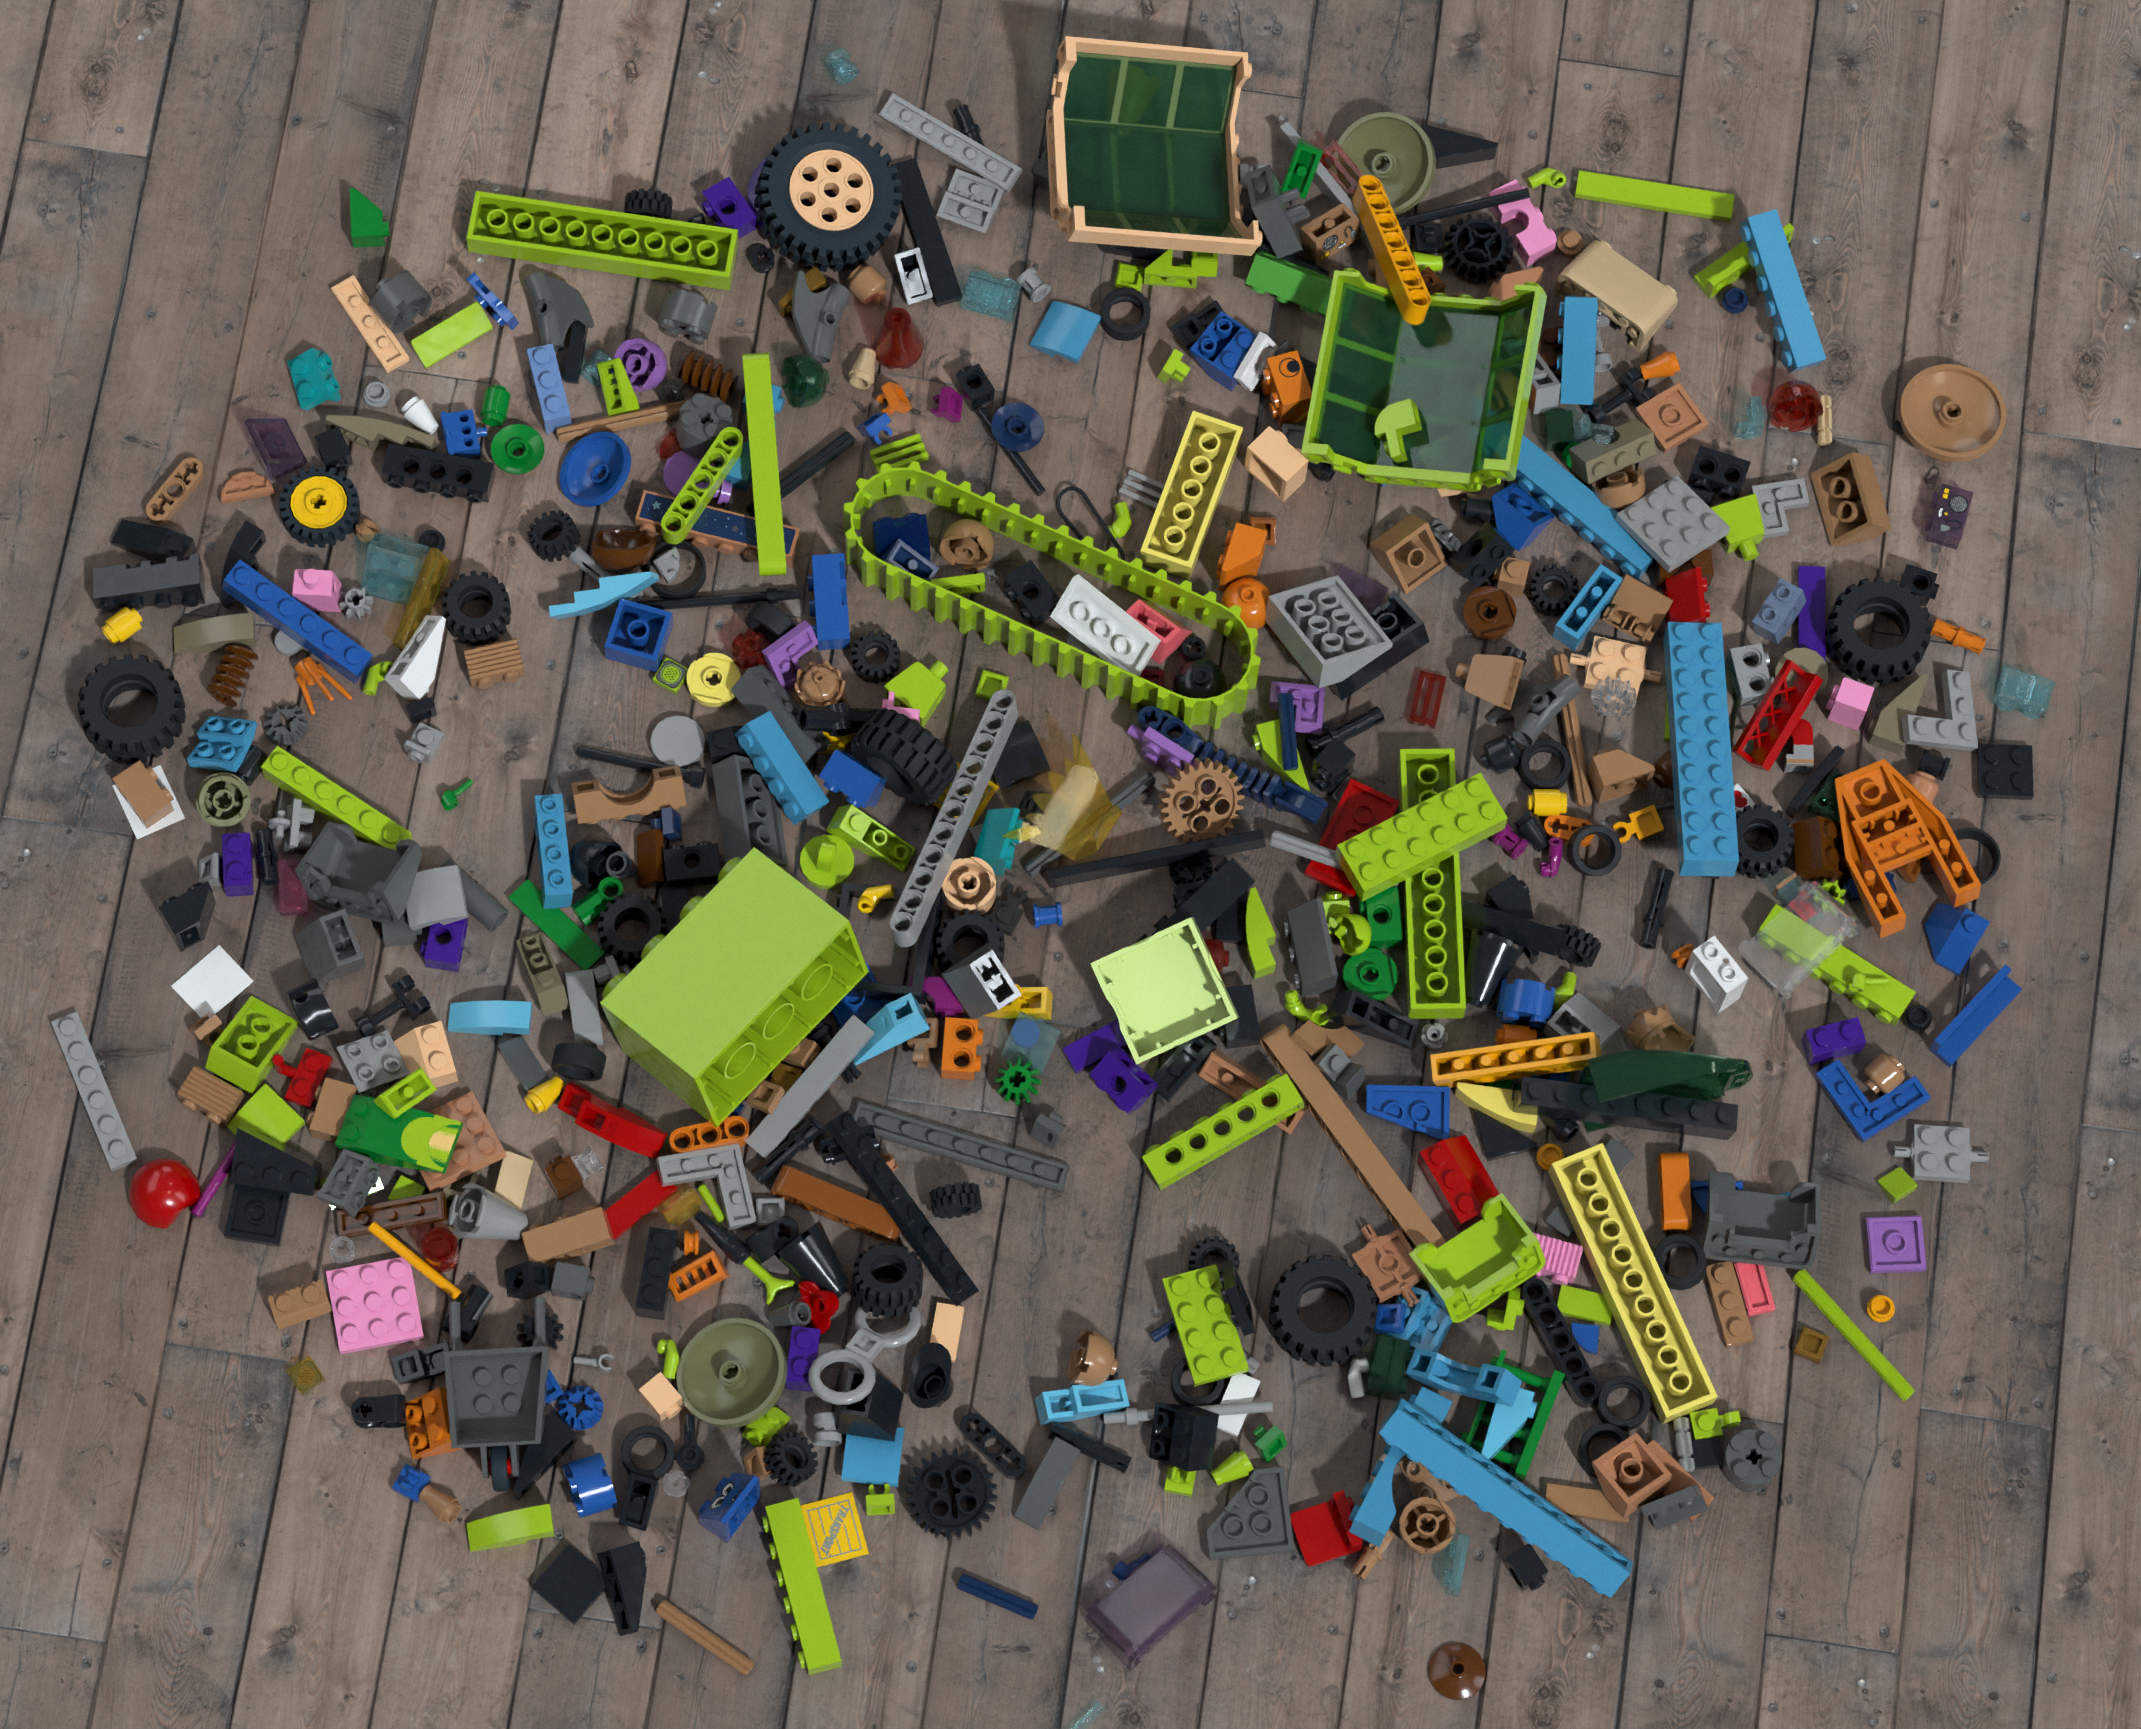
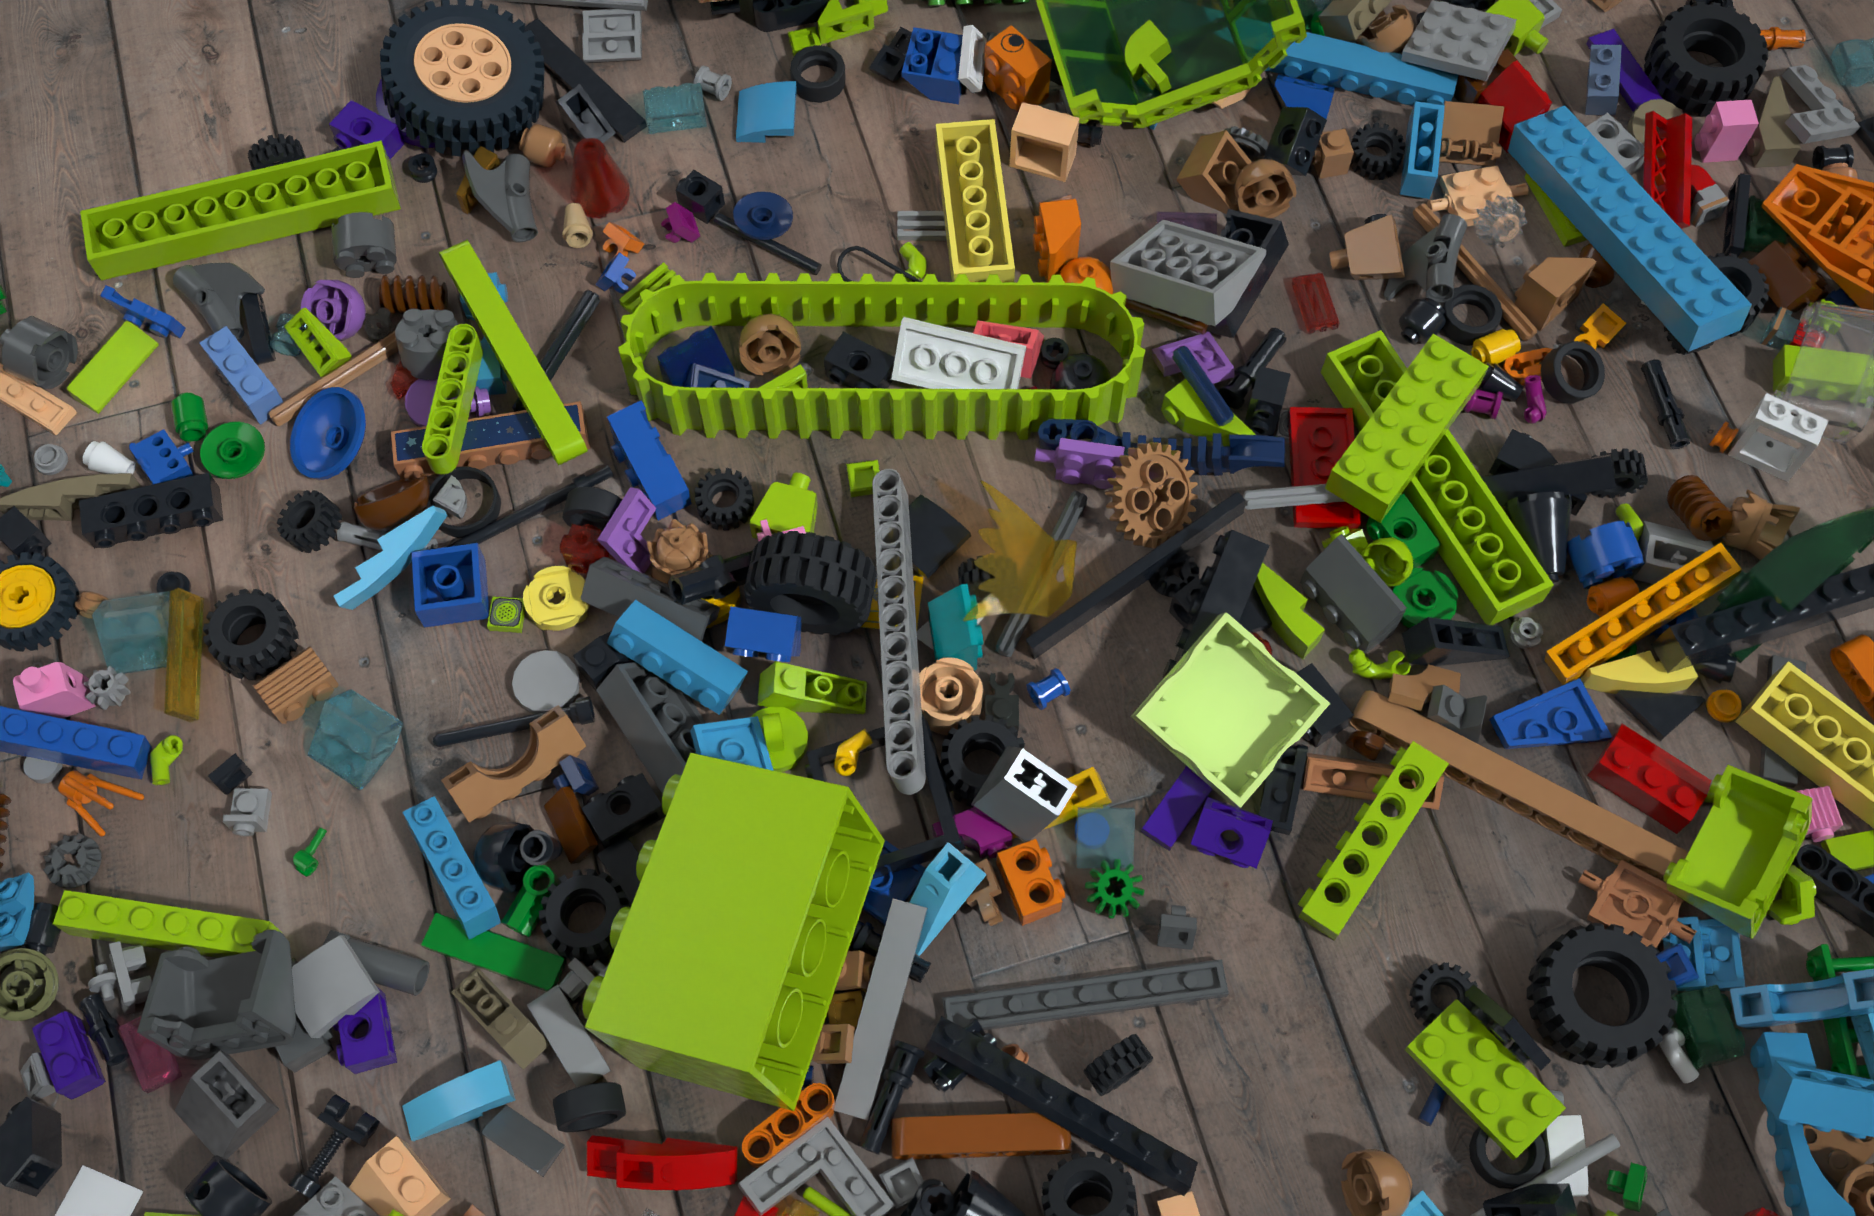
camera: 20 degrees left, 5 degrees down
white slope [384,615,446,700] -> none
yellow cone [524,1076,566,1115] -> none
clear green cylinder [781,355,830,409] -> none
lime tile [1157,349,1191,383] -> none
black brick [1459,493,1496,522] -> none
reddish brown plate [1462,586,1517,640] -> none
none -> clear light blue slope [307,689,404,790]
none -> dark azure plate [690,716,774,771]
none -> medium nougat cylinder [1234,159,1297,218]
none -> reddish brown tile [1345,731,1387,761]
none -> reddish brown piece [1667,475,1733,541]

